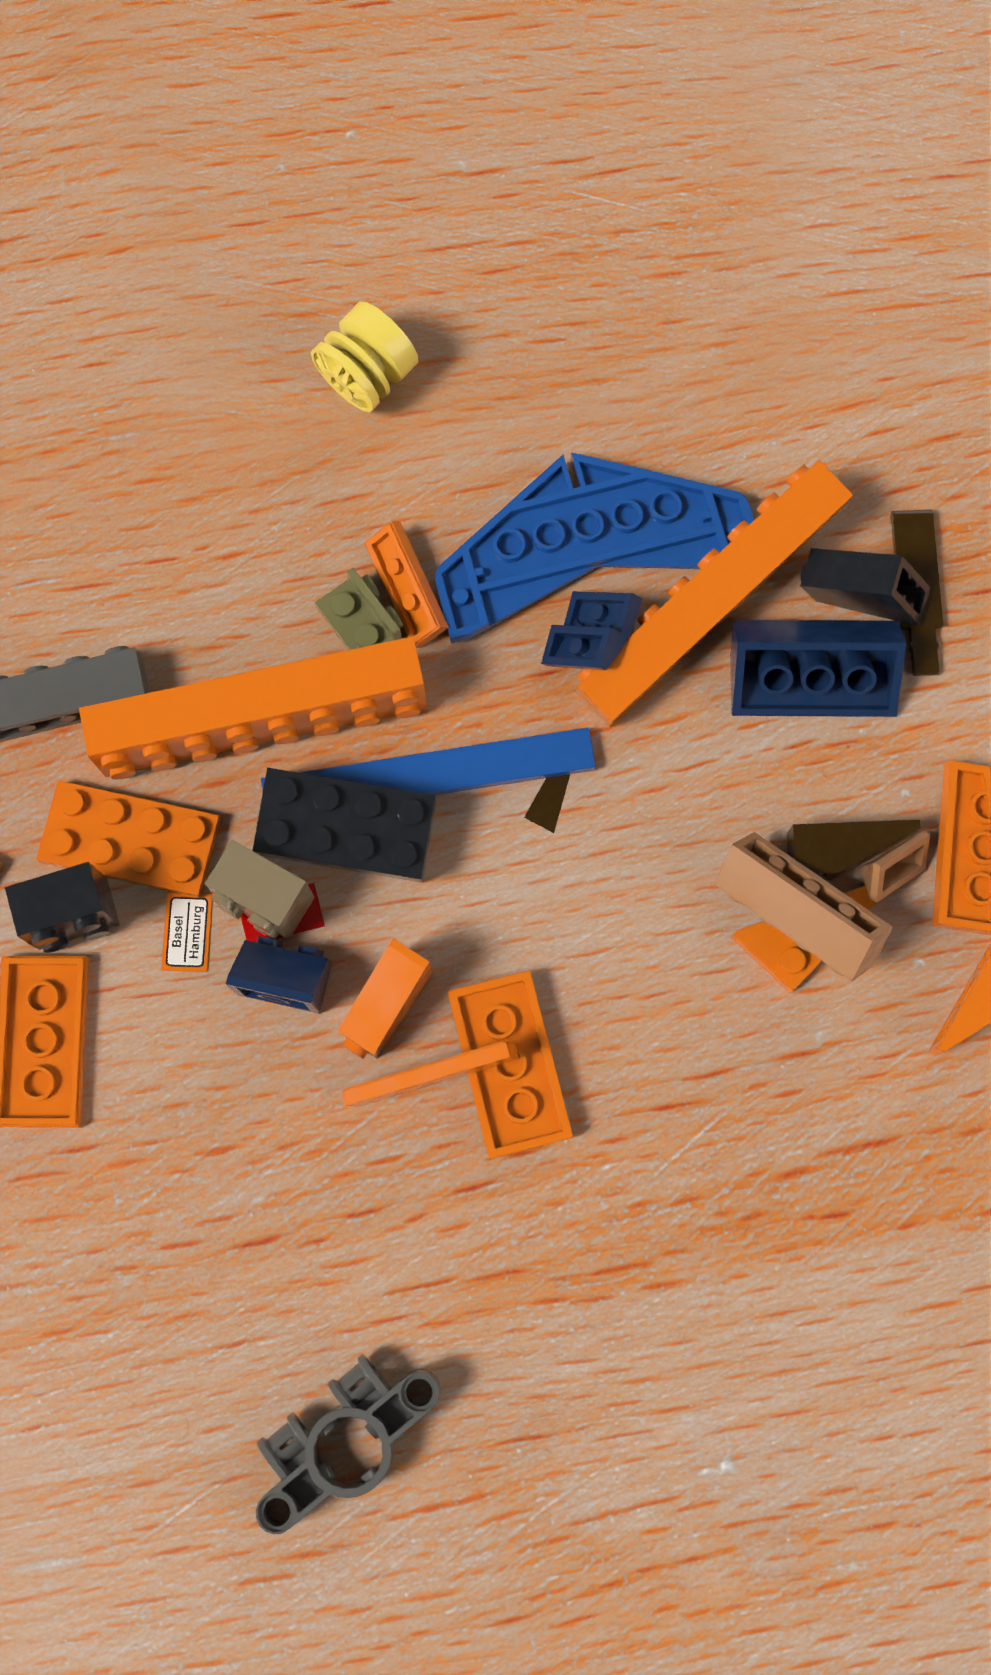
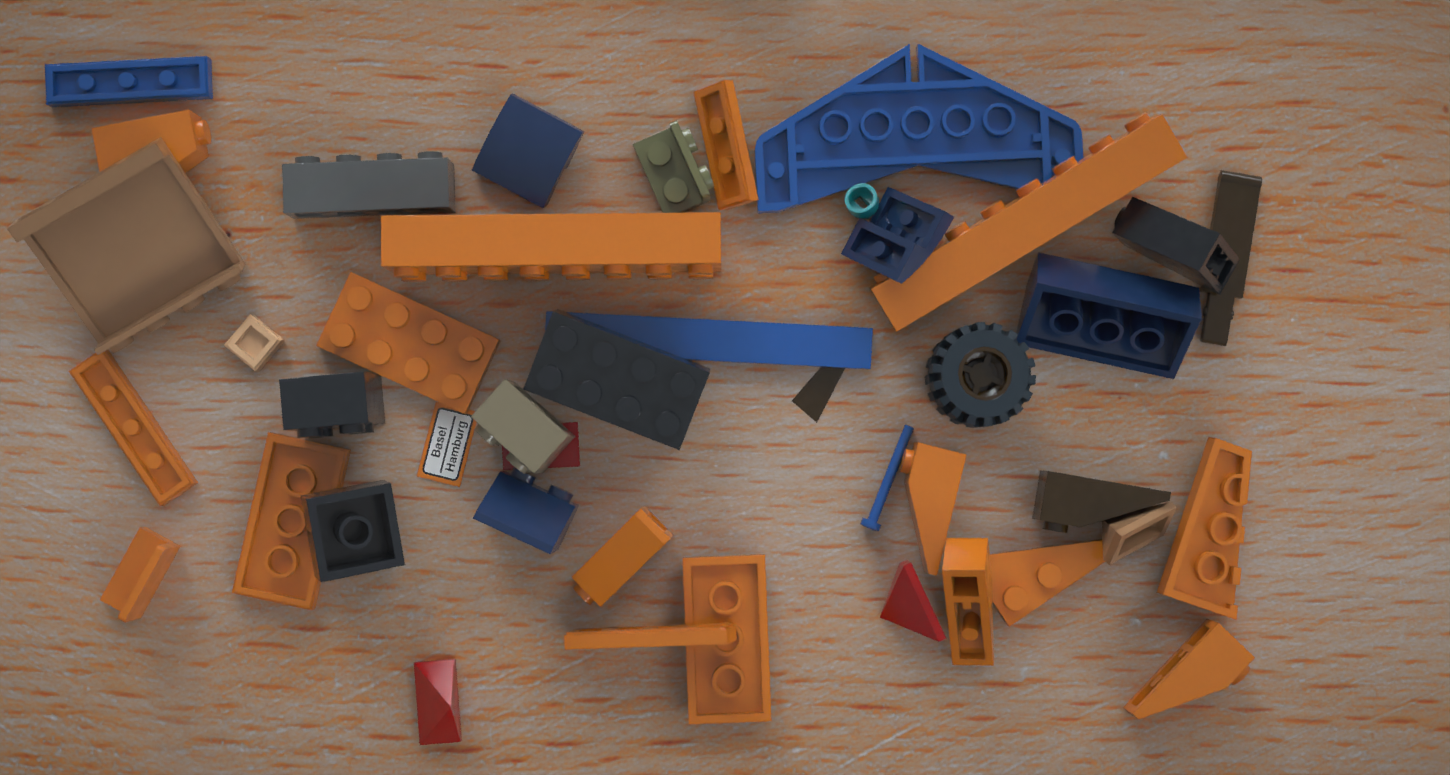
camera: 10 degrees right, 10 degrees up
medium nougat brick [715,832,893,981] -> none
none -> black brick [300,480,405,582]
none -> red slope [414,659,462,745]
none -> dark blue slope [472,94,584,208]
none -> teal hinge [845,183,879,219]
none -> blue piece [860,425,914,531]
none -> red slope [880,560,947,642]
none -> orange slope [900,442,967,576]
none -> black wheel [925,322,1036,428]
none -> orange slope [942,538,994,666]

